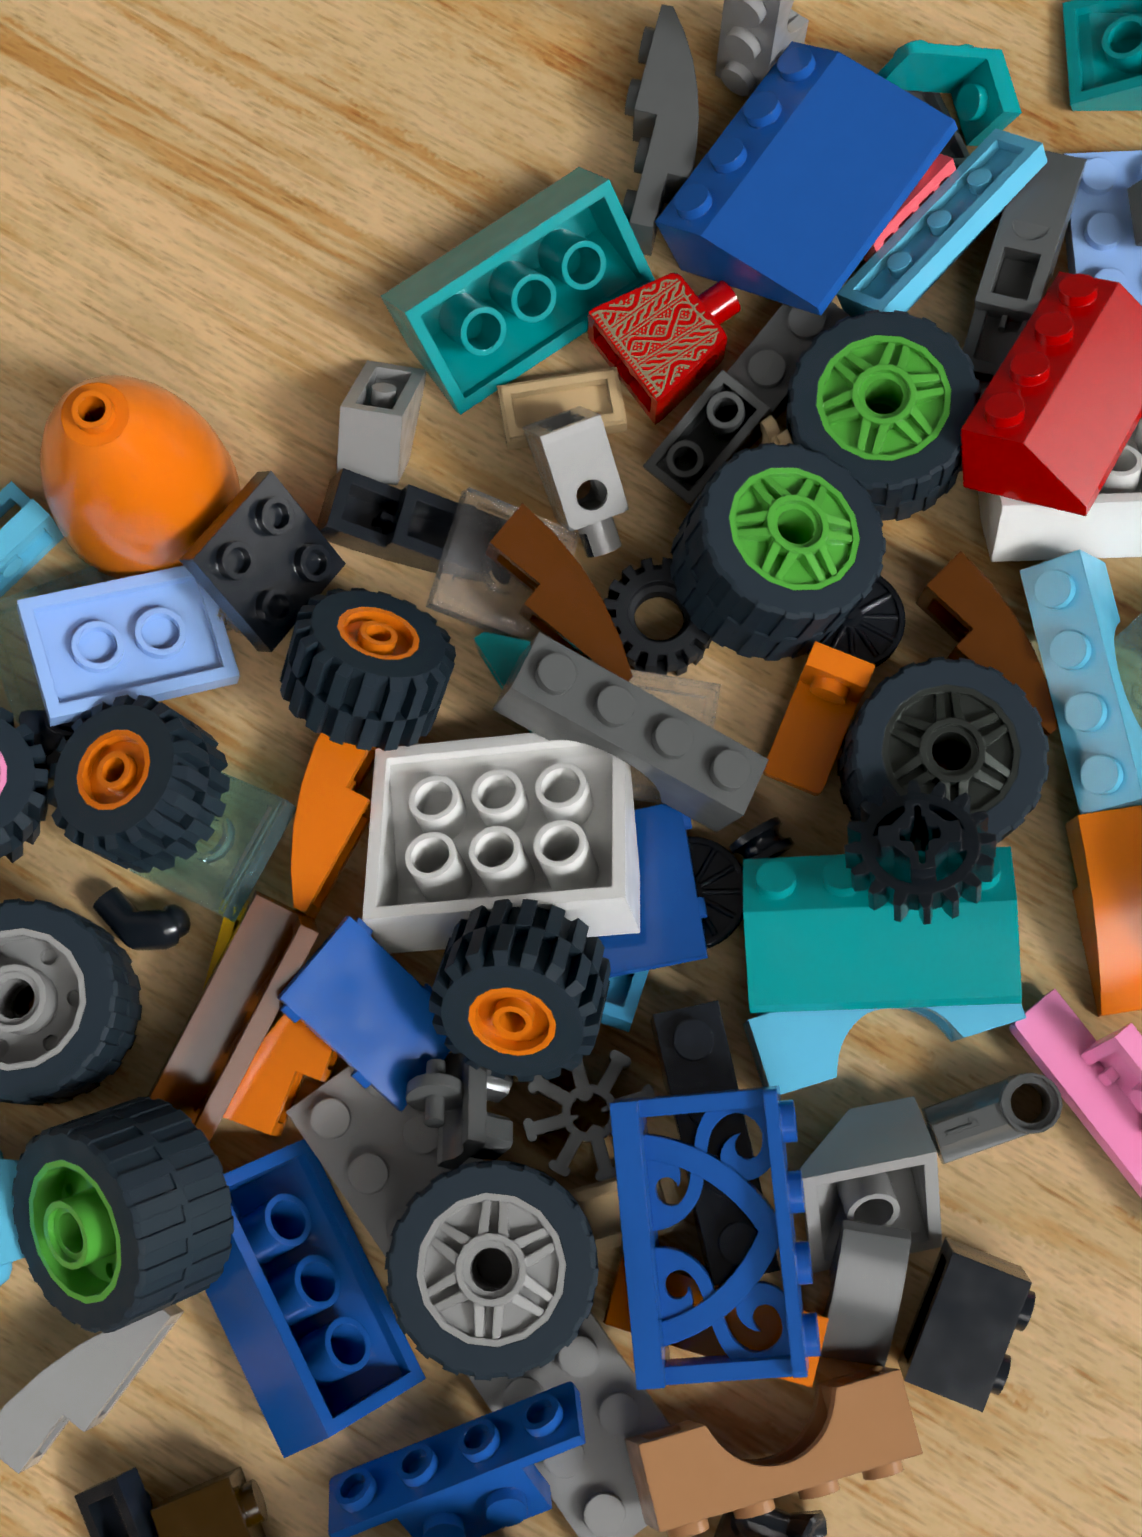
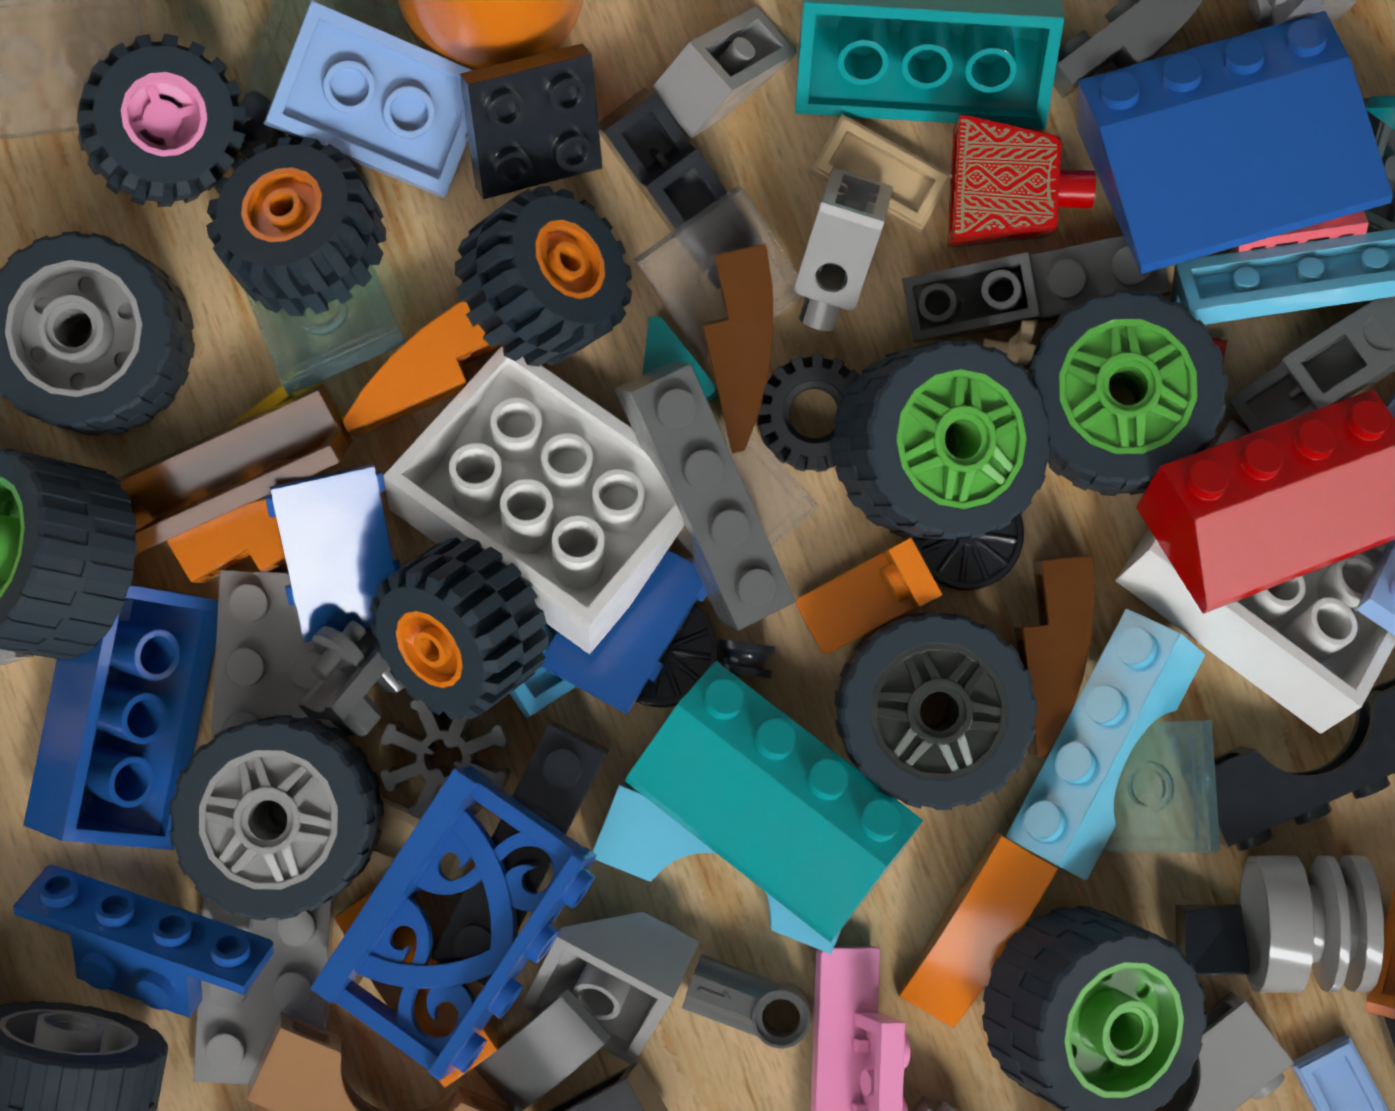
camera: 40 degrees right, 10 degrees up
black arm [93,887,191,951] -> none
black gear [844,780,996,925] -> none

